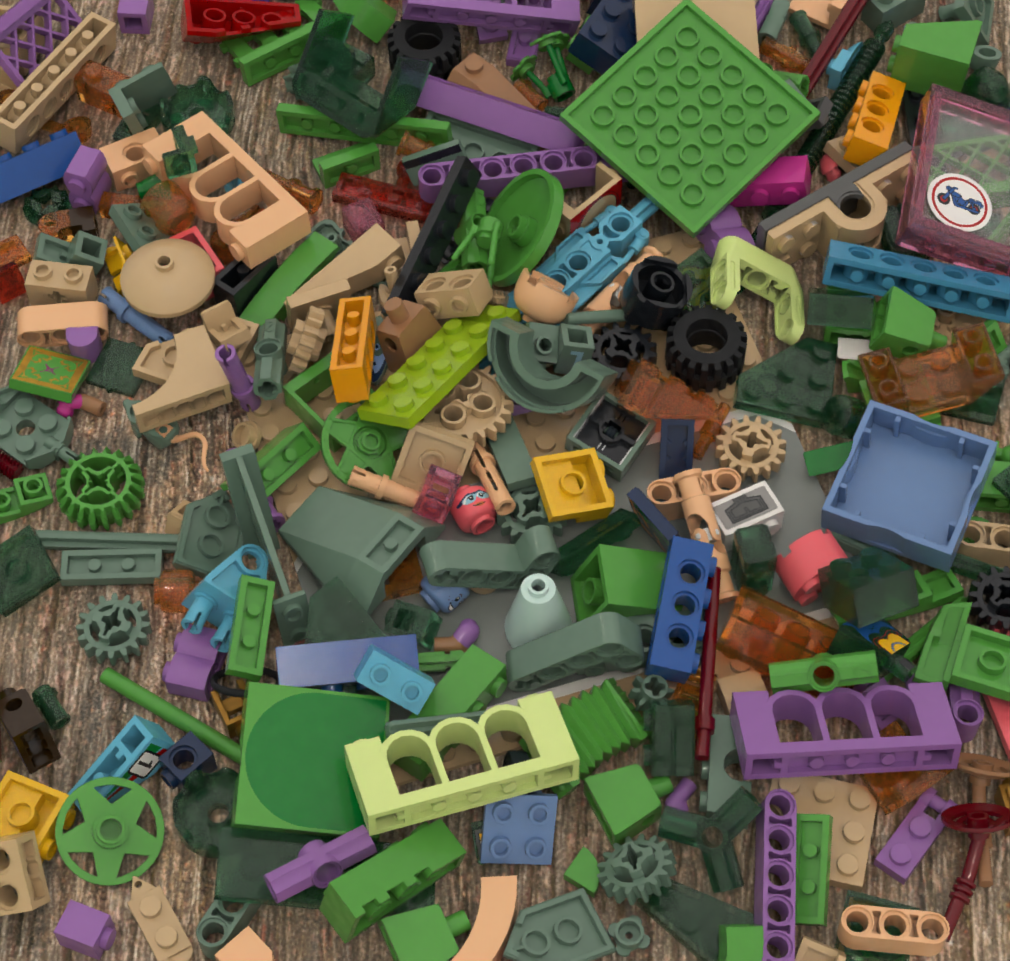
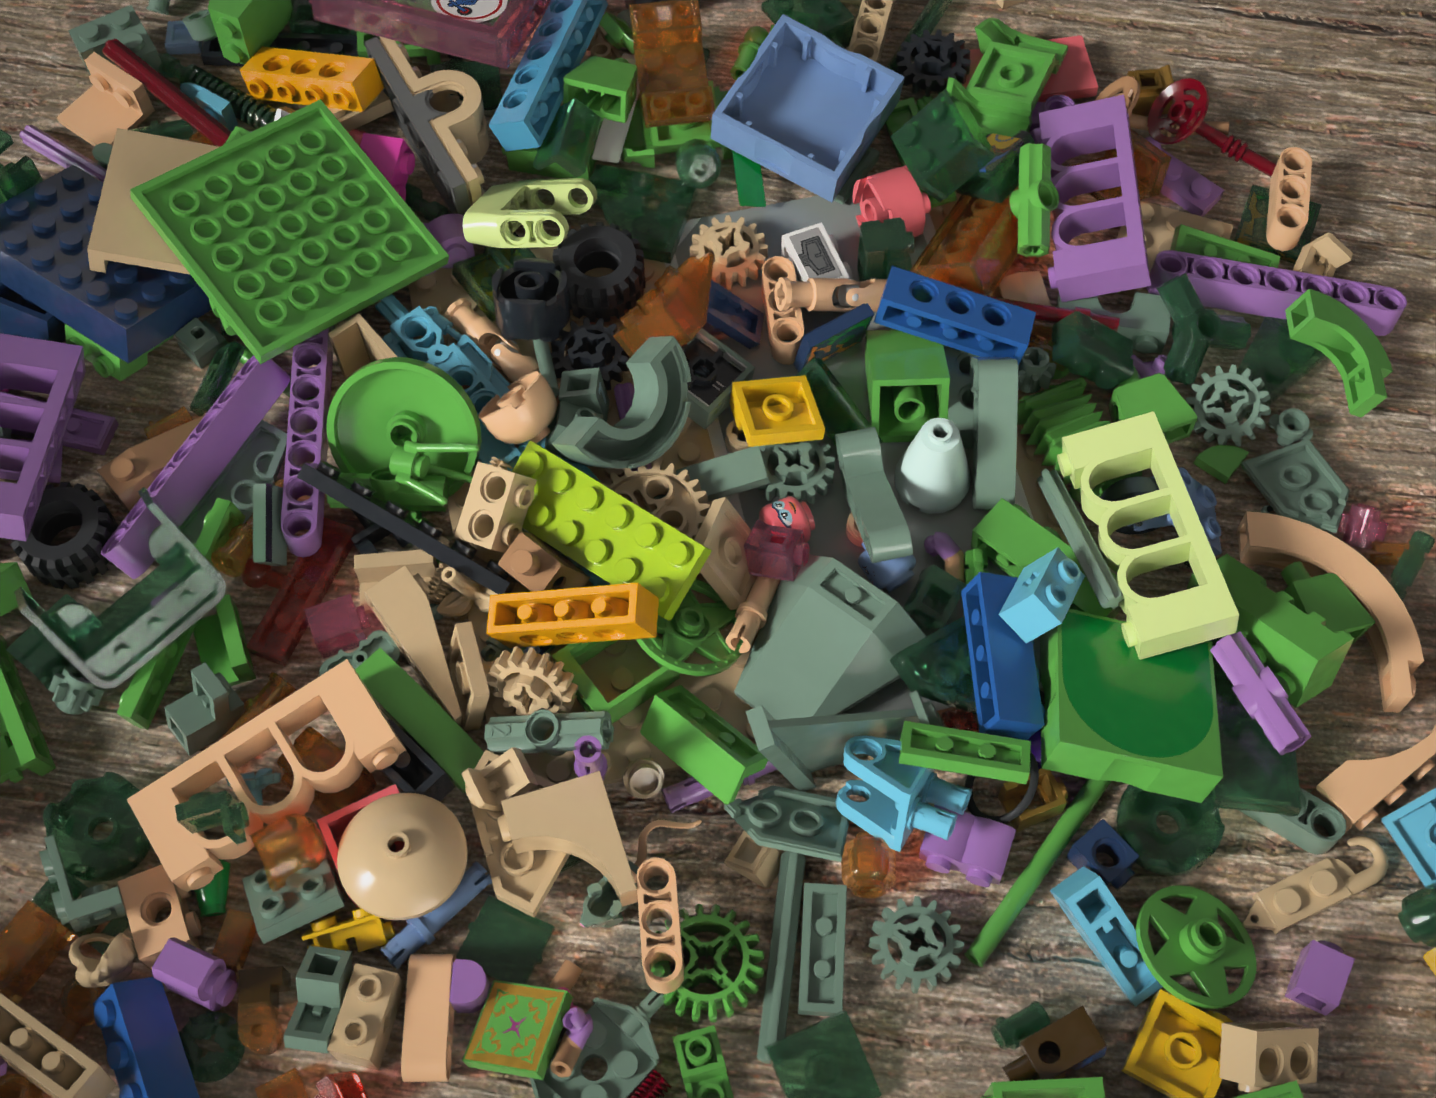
camera: 85 degrees left, 5 degrees up
light nougat pin [469,442,516,516] -> none
plant [510,30,576,103] -> none
none -> tan piece [69,933,138,988]
none -> sand green brick [164,662,244,756]
none -> arm [550,1007,593,1077]
none -> light nougat beam [636,858,684,994]

